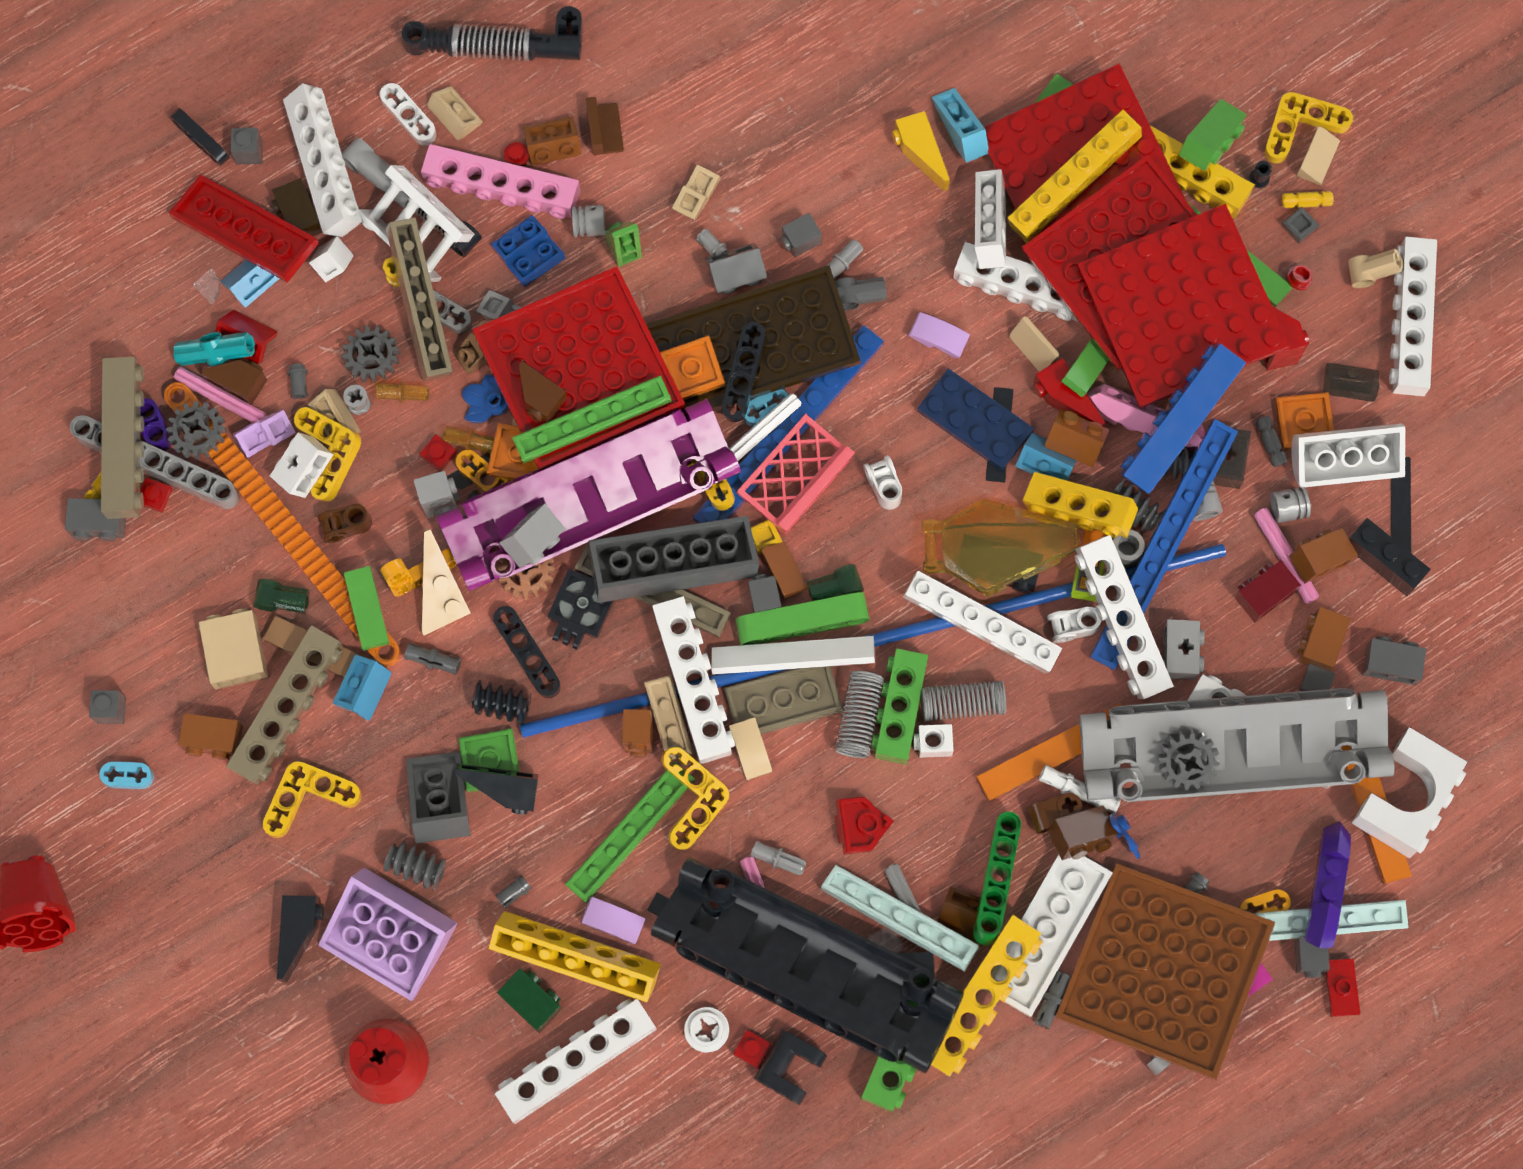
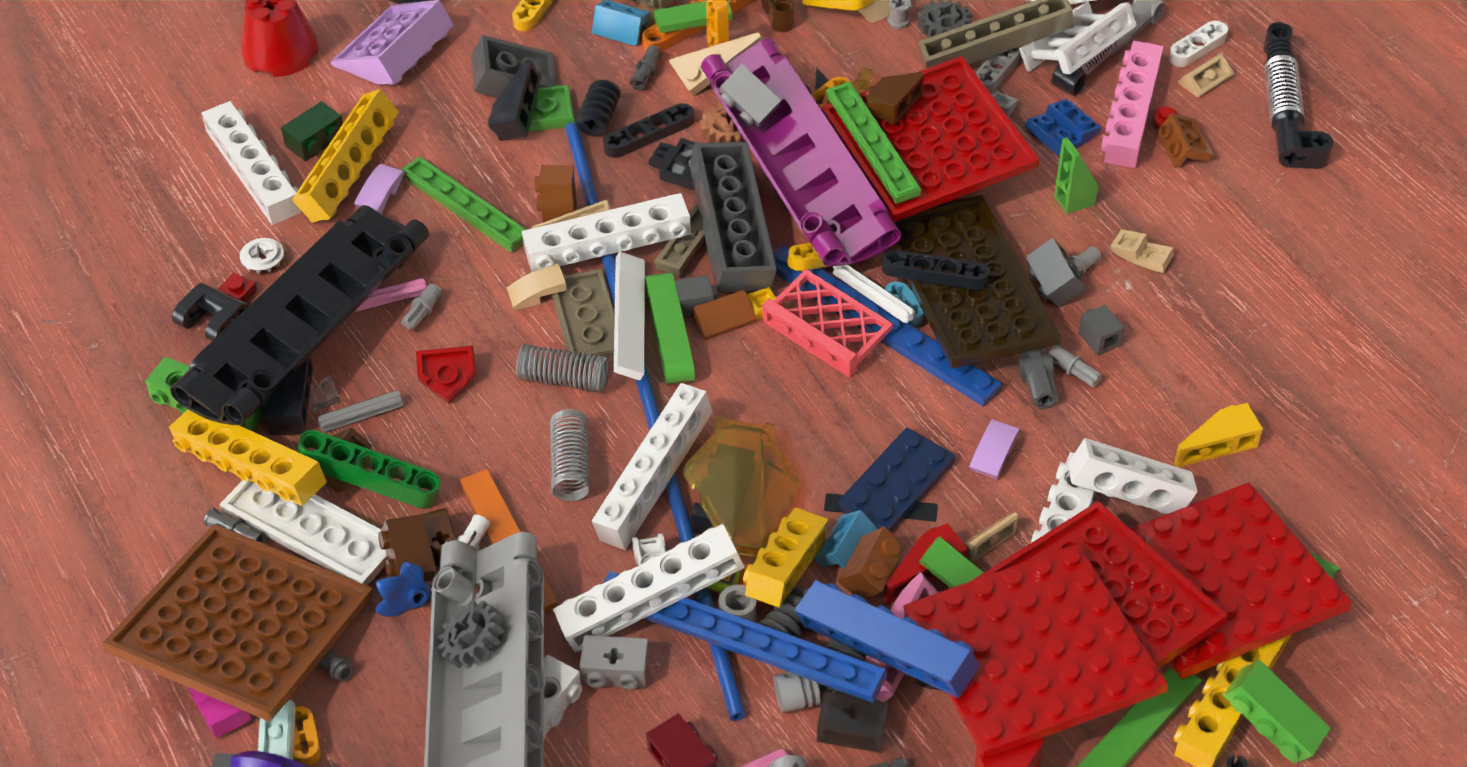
camera: 90 degrees right, 25 degrees down
clear yellow axle [375,382,429,403] -> none
dark grey piece [383,841,446,891] -> none
light grey brick [414,470,460,518] -> none
red plate [419,434,457,472] -> none
dark grey pin [495,875,532,909] -> none
light grey piece [572,205,606,237] -> none
reddish brown panel [586,97,624,156] -> none
orange tile [660,335,726,400] -> none
yellow beam [661,747,729,850] -> none
clear green piece [807,564,864,601] -> none
light aqua tile [821,865,979,971] -> none
white piece [863,455,902,510] -> none
bright green brick [871,648,928,765] -> none
white brick [913,724,953,758] -> none
medium azure slope [932,88,989,163] -> none
yellow brick [1008,110,1142,243] -> none

